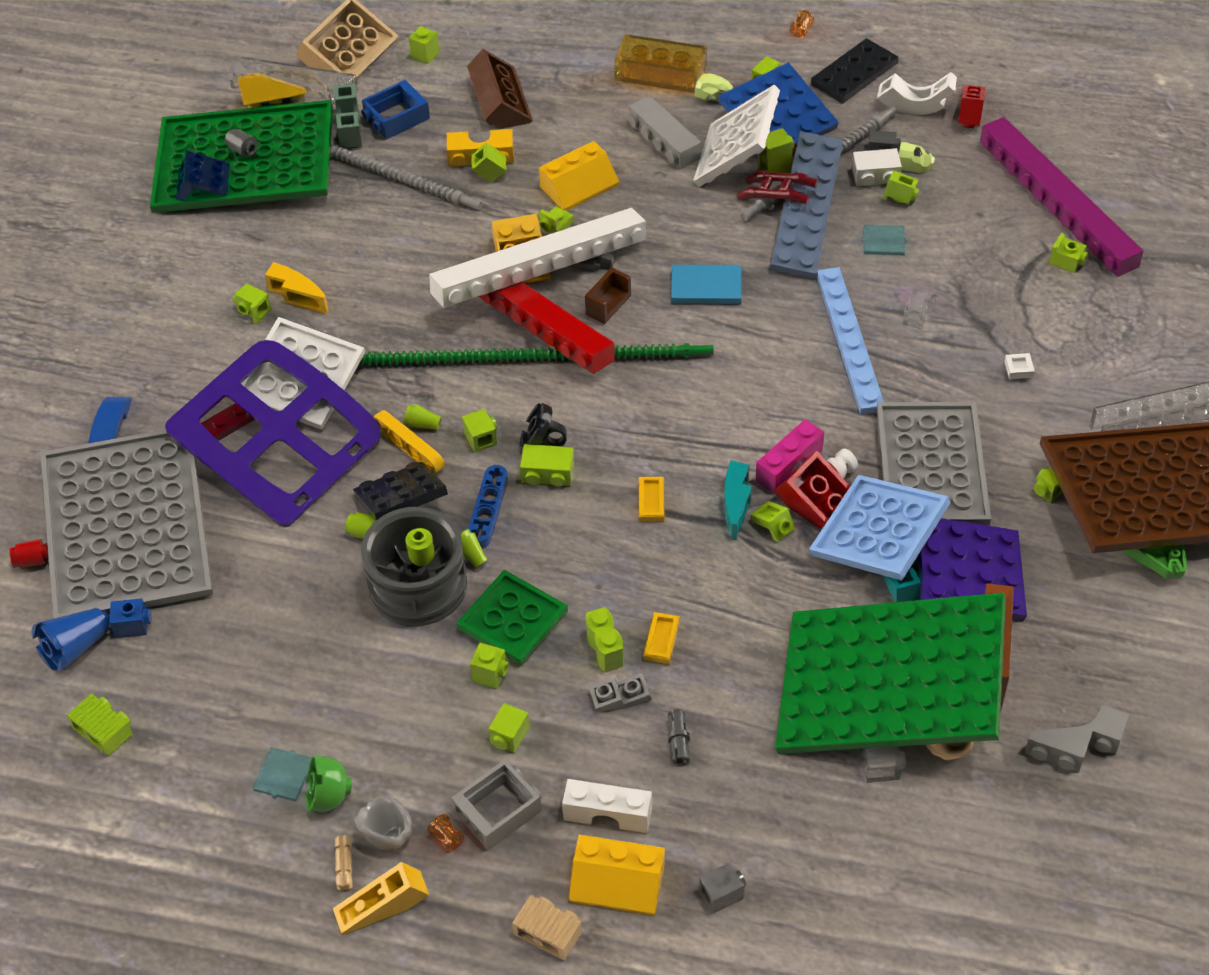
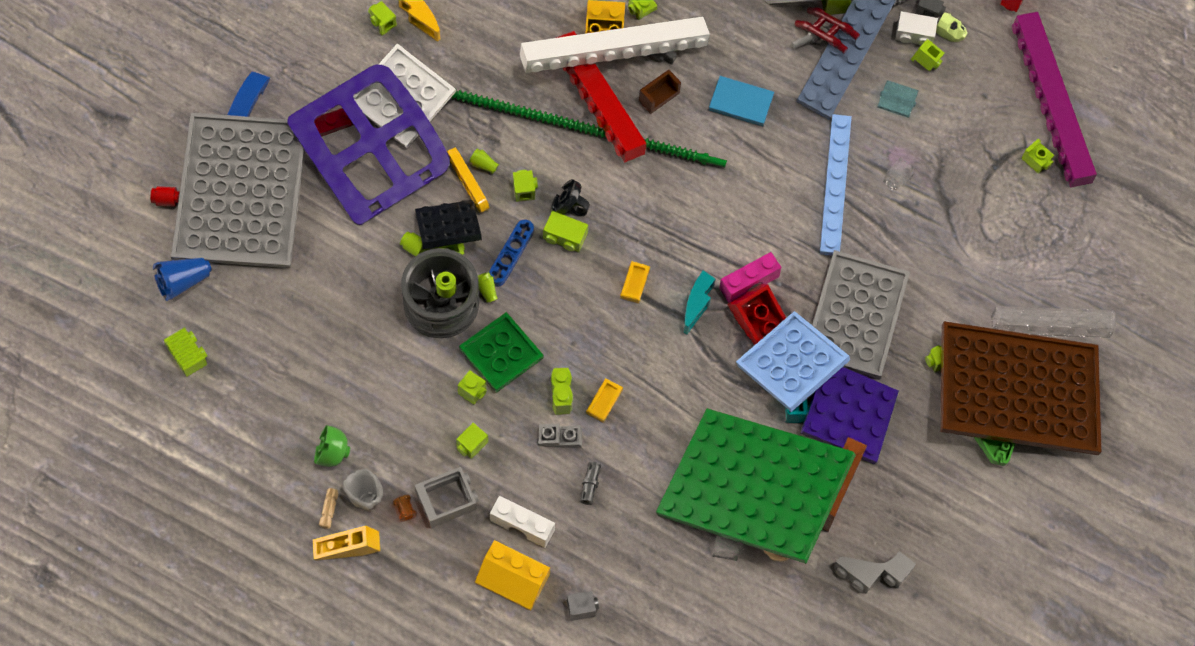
camera: 10 degrees right, 15 degrees up
blue brick [110,598,152,638] -> none
clear light blue piece [253,747,312,802] -> none
tan brick [512,895,582,961] -> none
lime bracket [750,501,795,542] -> none
white wheel [826,449,858,479] -> none
white plate [1004,353,1035,379] -> none

